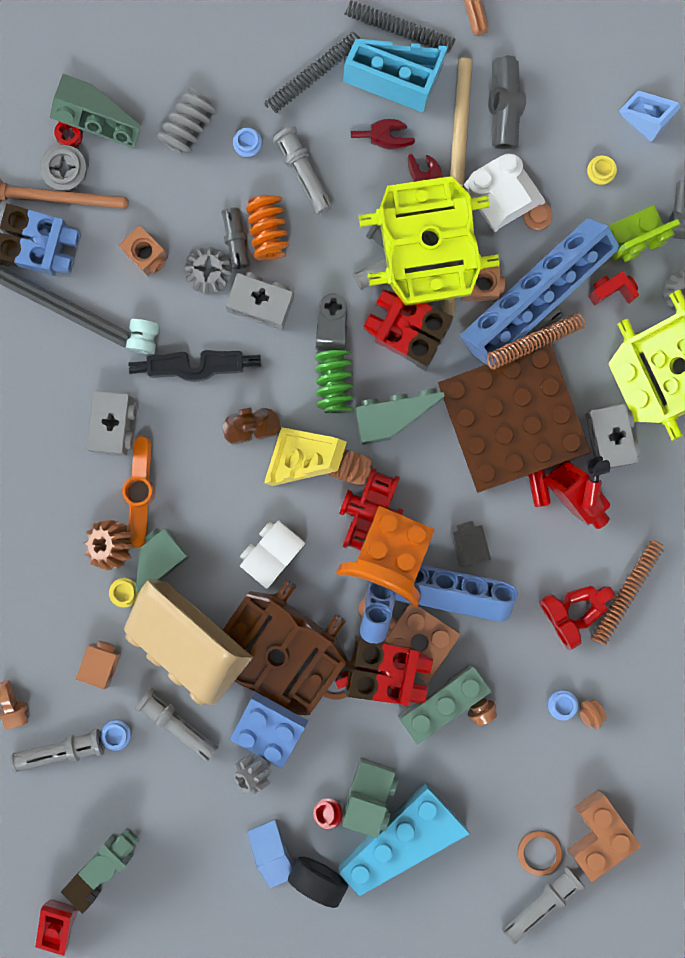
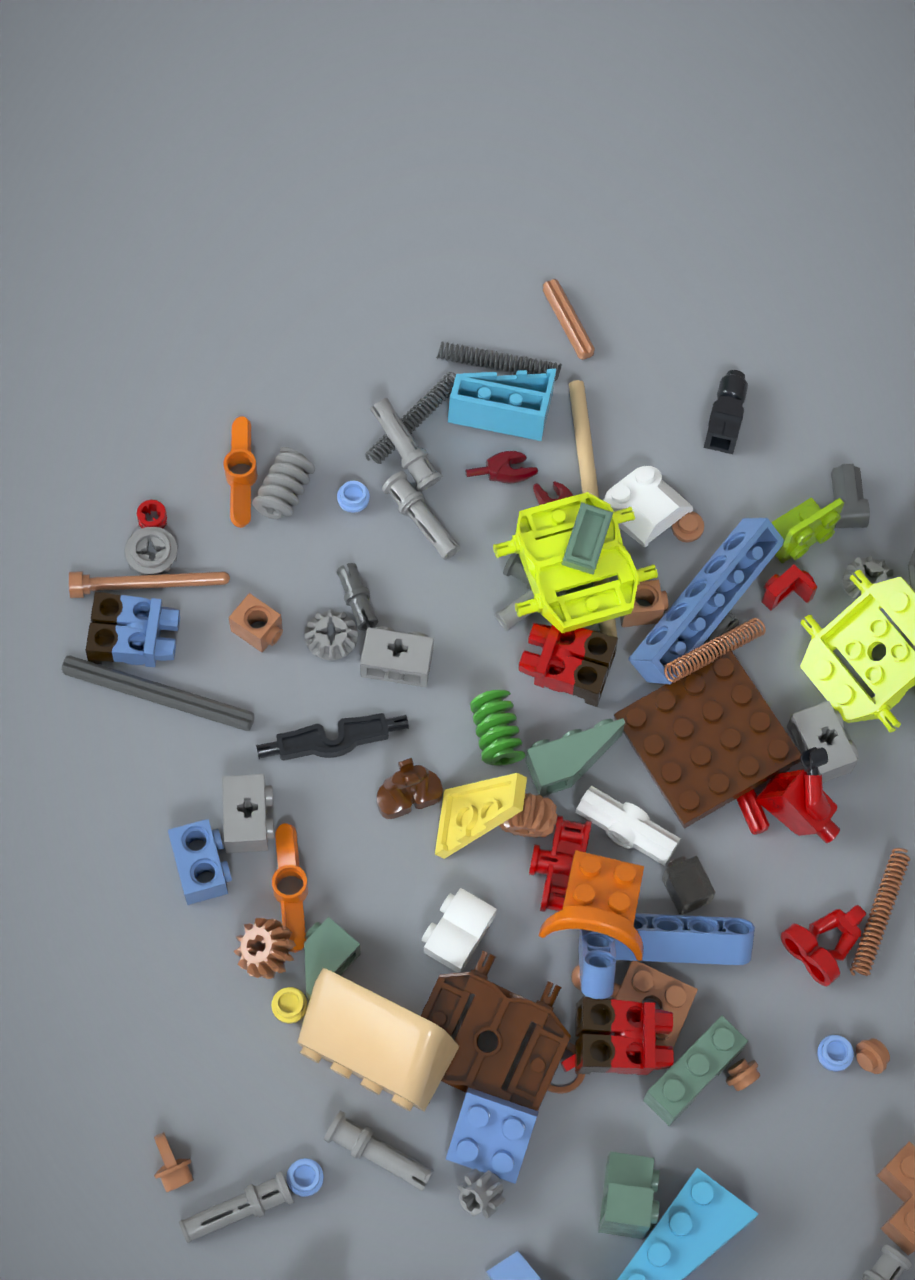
camera: 15 degrees left, 20 degrees down
sand green slope [49,74,141,148] -> none
nougat brick [75,640,121,690] -> none
light aqua wheel [126,319,160,354] -> none
orange piece [246,195,289,261] -> none
plate [313,798,343,829] -> none
dark grey piece [316,293,347,351] -> none
dark grey piece [488,55,526,149] -> none
nougat piece [518,831,562,876] -> none
light yellow plate [587,155,617,185] -> none
light blue slope [619,90,681,142] -> none
none -> medium blue brick [168,819,232,905]
none -> orange piece [223,416,258,528]
none -> light grey pin [370,398,443,492]
none -> sand green tile [561,502,613,575]
none -> white piece [575,785,681,866]
none -> black piece [703,370,748,455]

